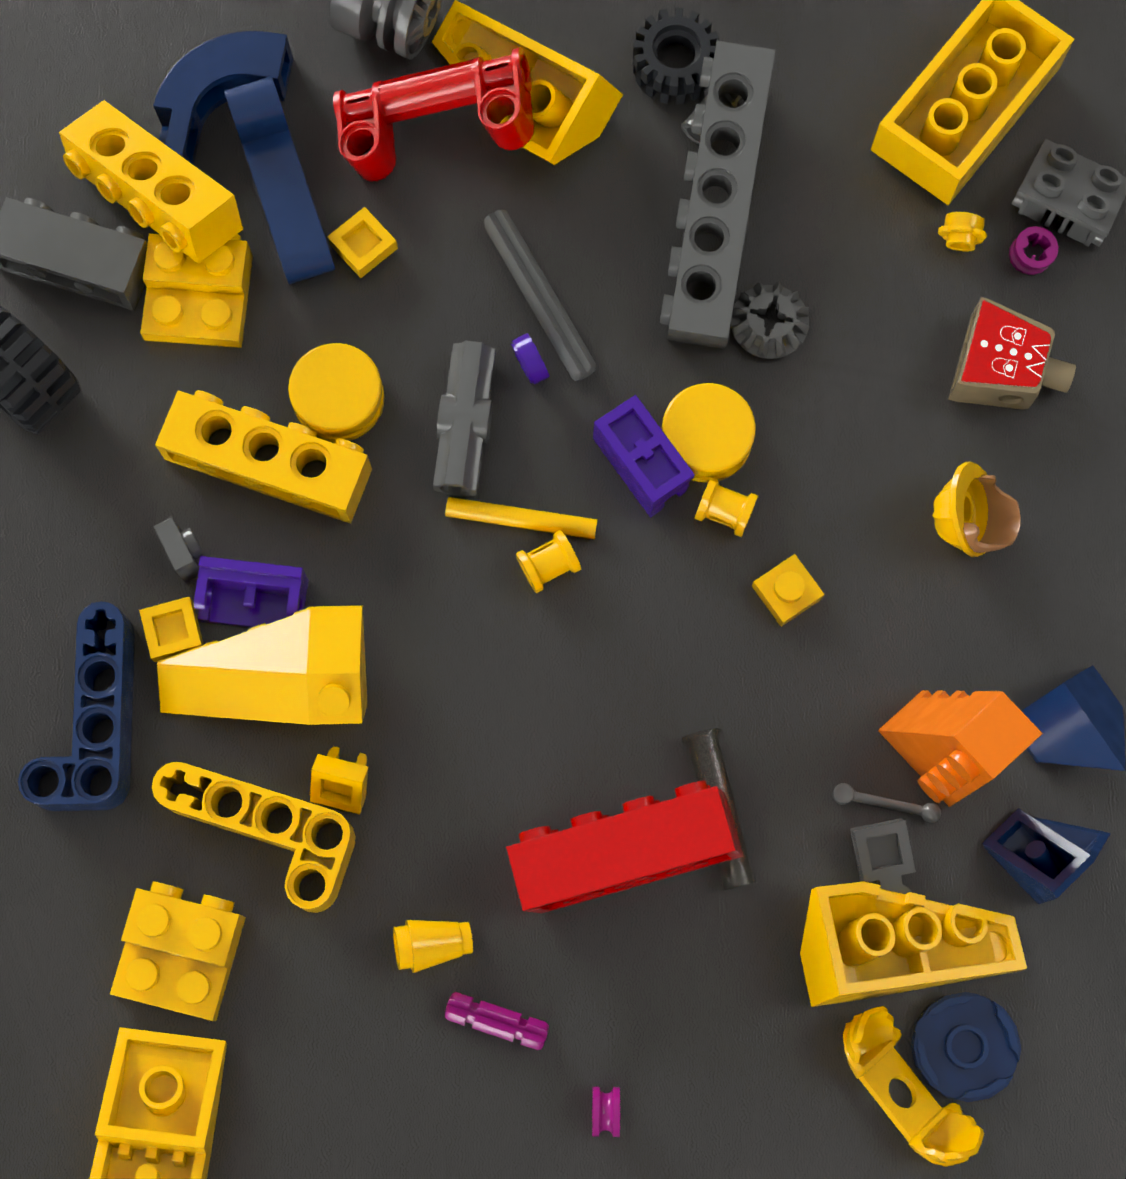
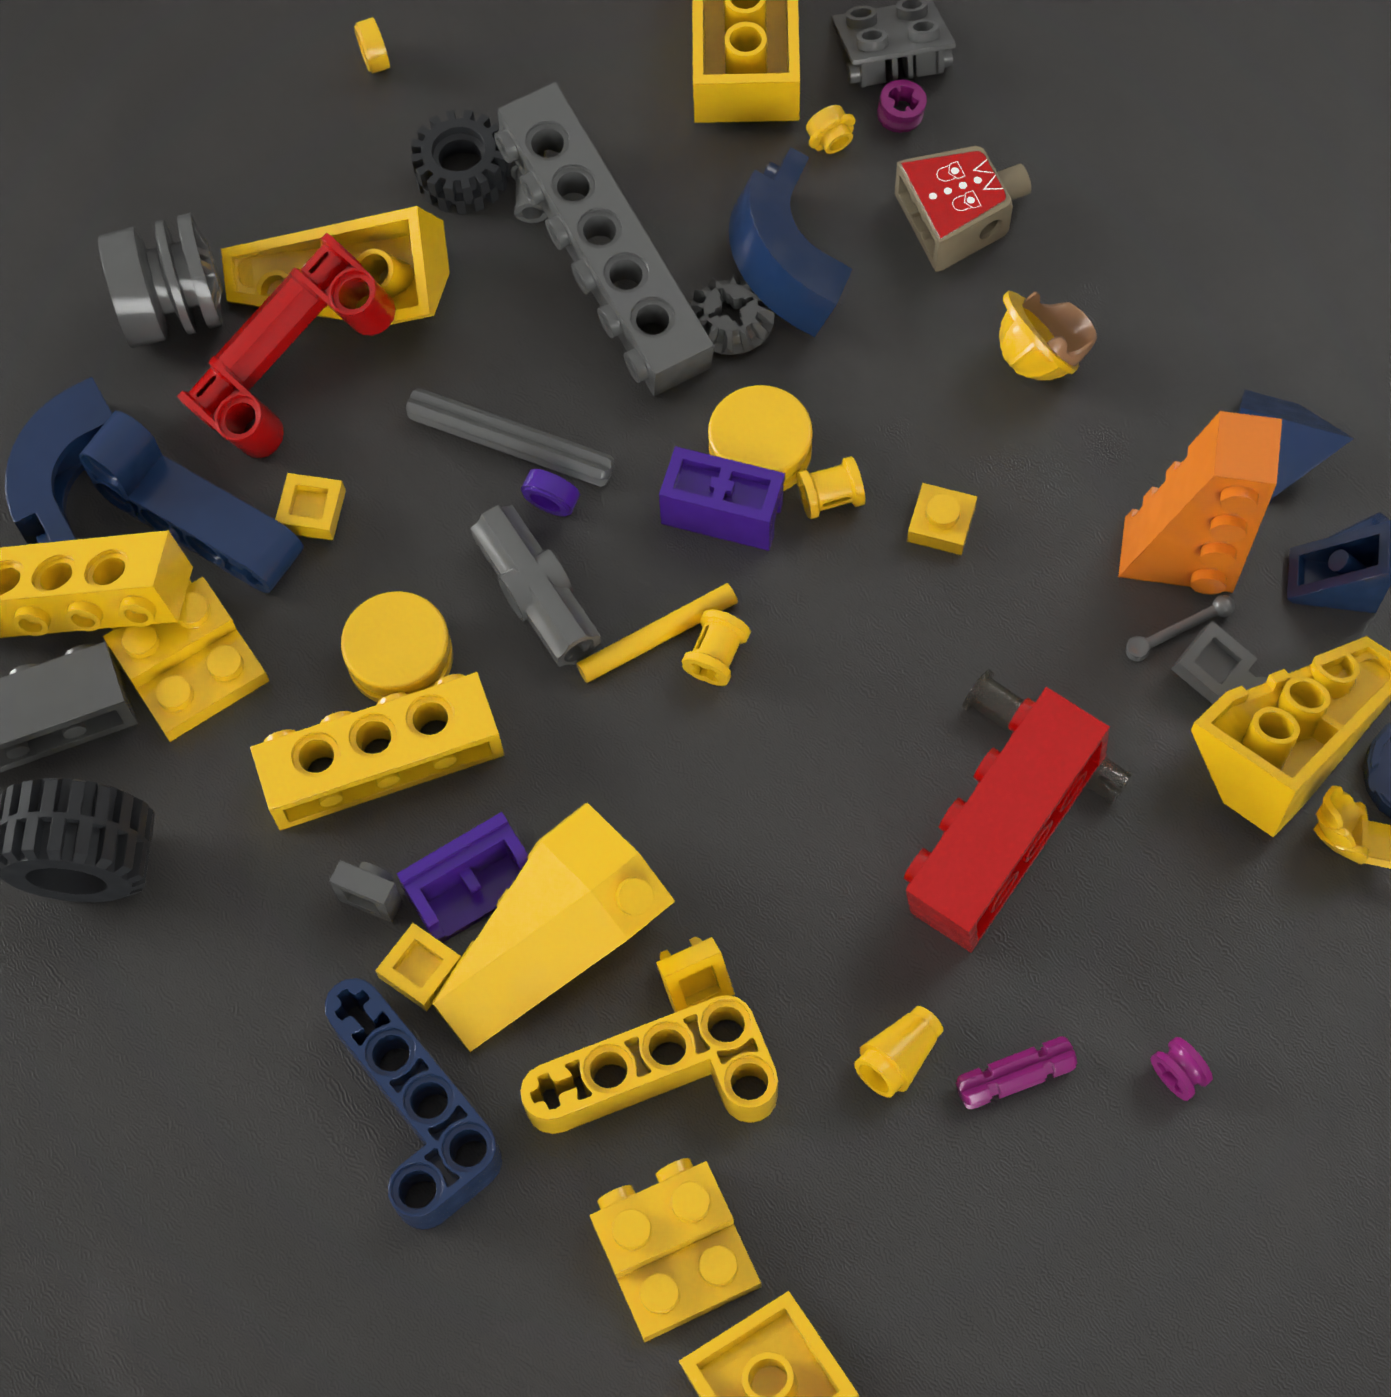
camera: 35 degrees left, 10 degrees down
none -> dark blue arch [729,147,853,338]

